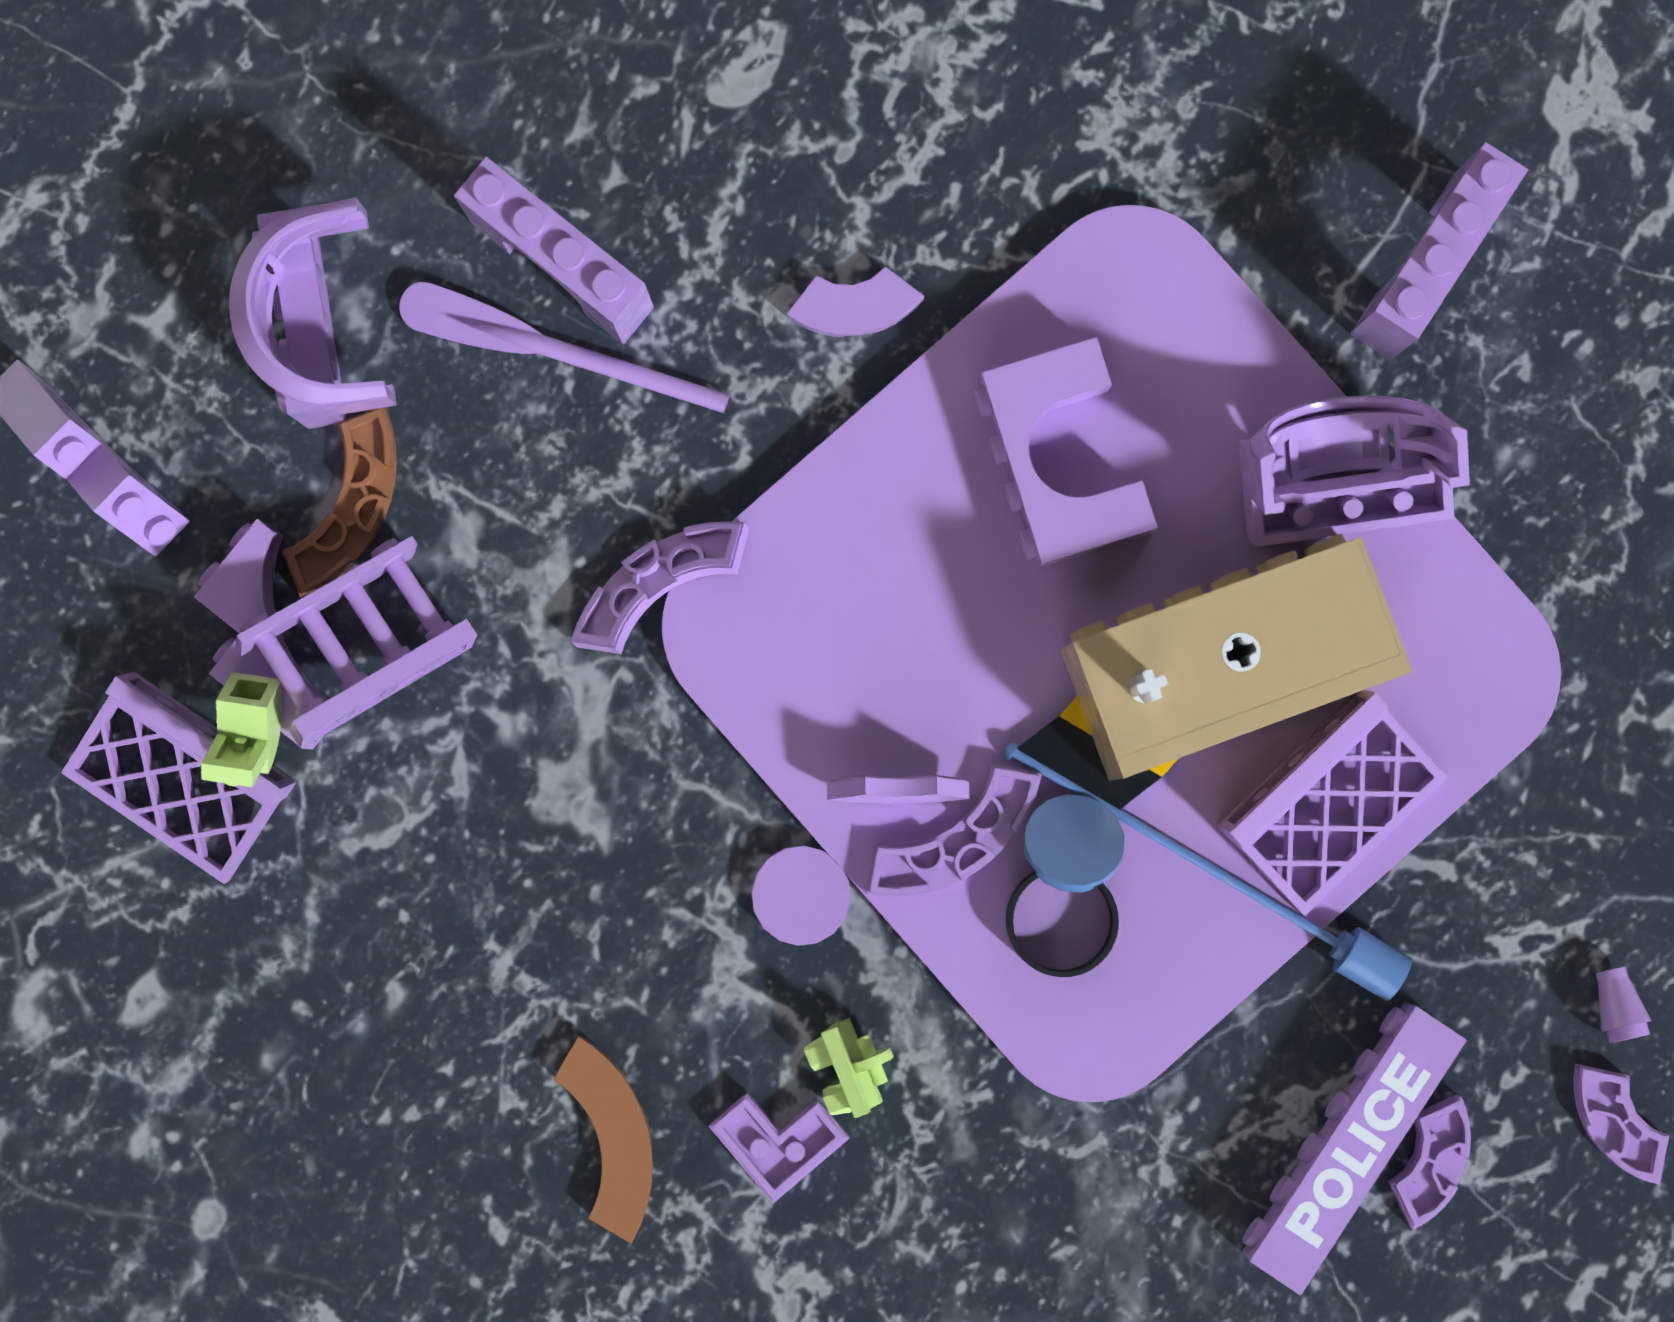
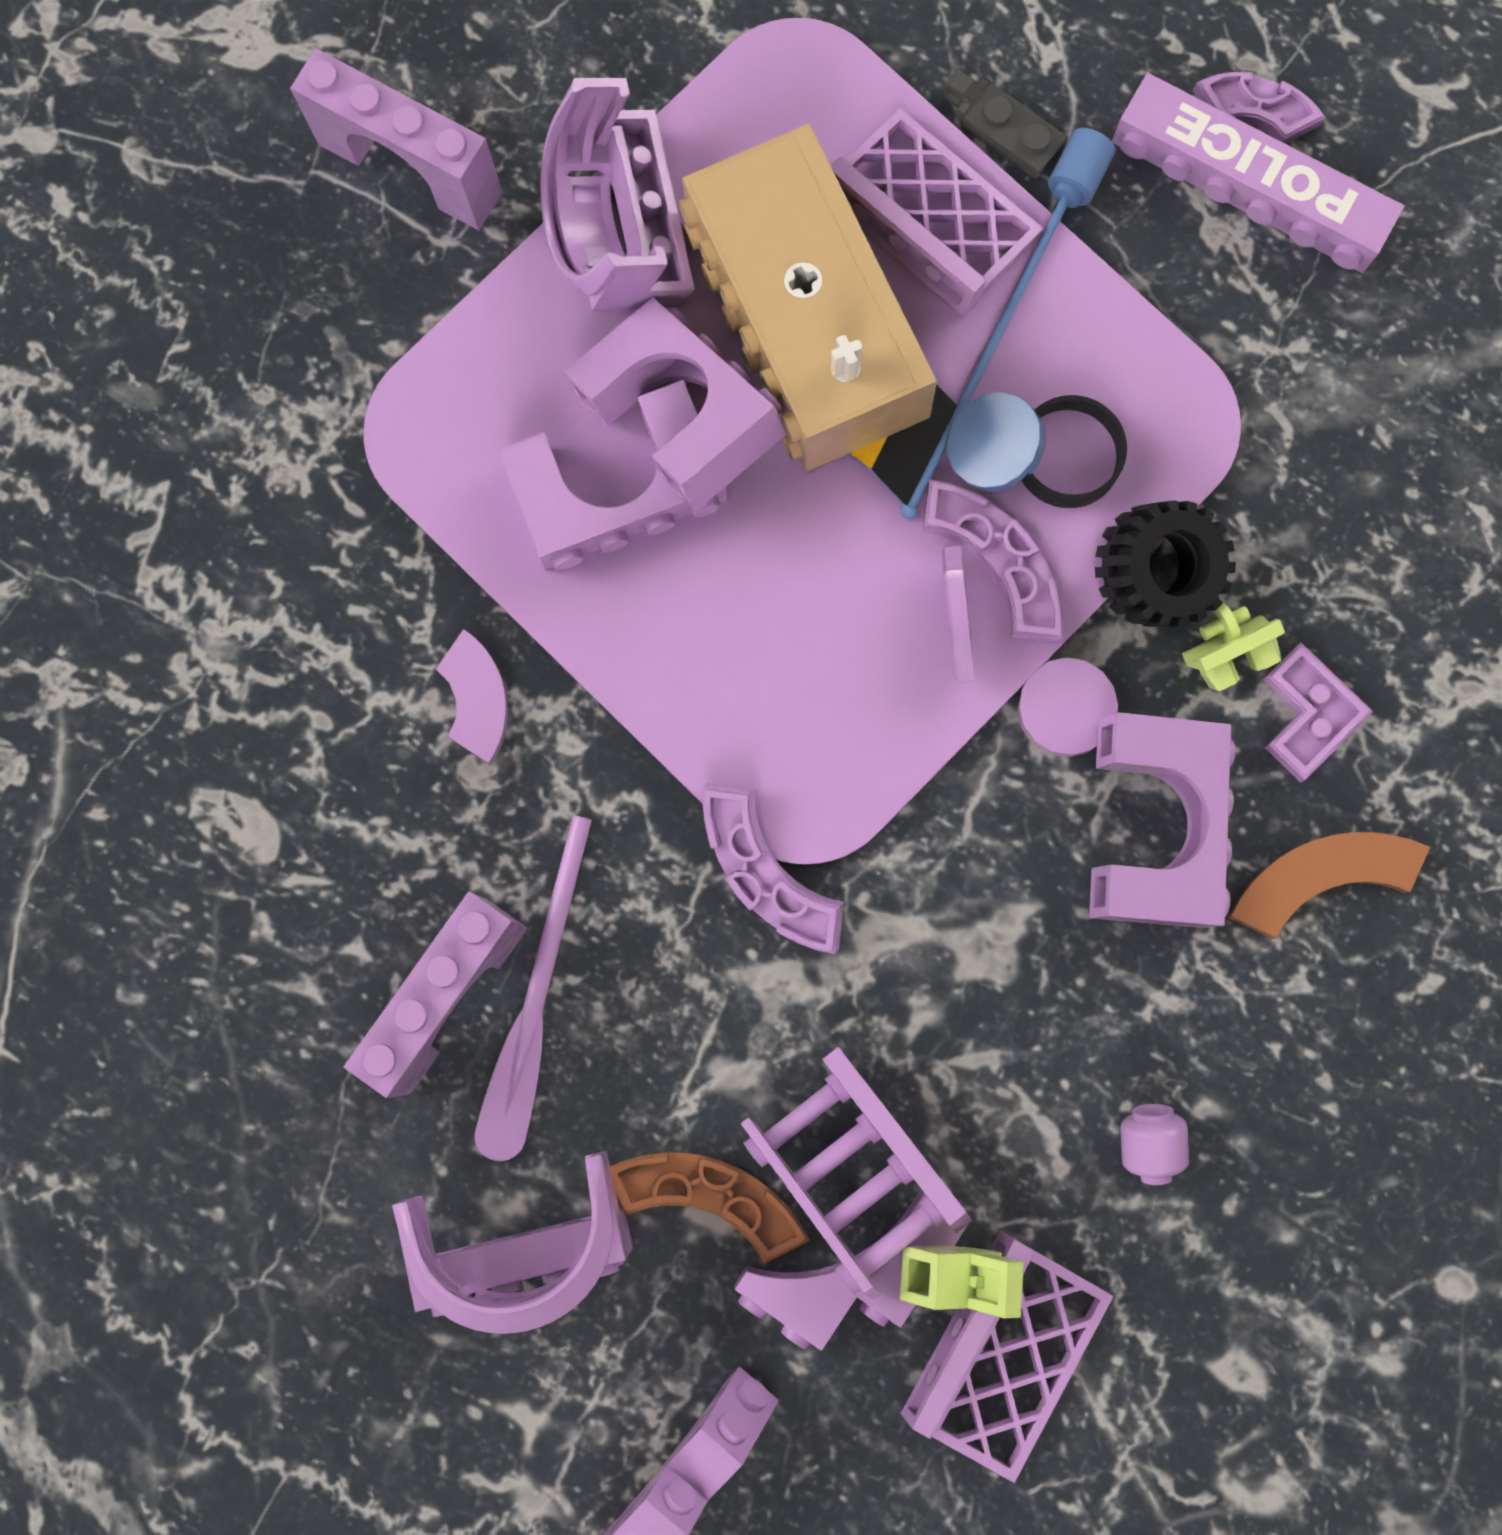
camera: 90 degrees left, 5 degrees down
none -> lavender arch [564,297,786,512]
none -> dark grey hinge [942,69,1068,180]
none -> lavender arch [1089,712,1235,928]
none -> black tyre [1095,500,1236,627]
none -> lavender head [1120,1104,1189,1185]

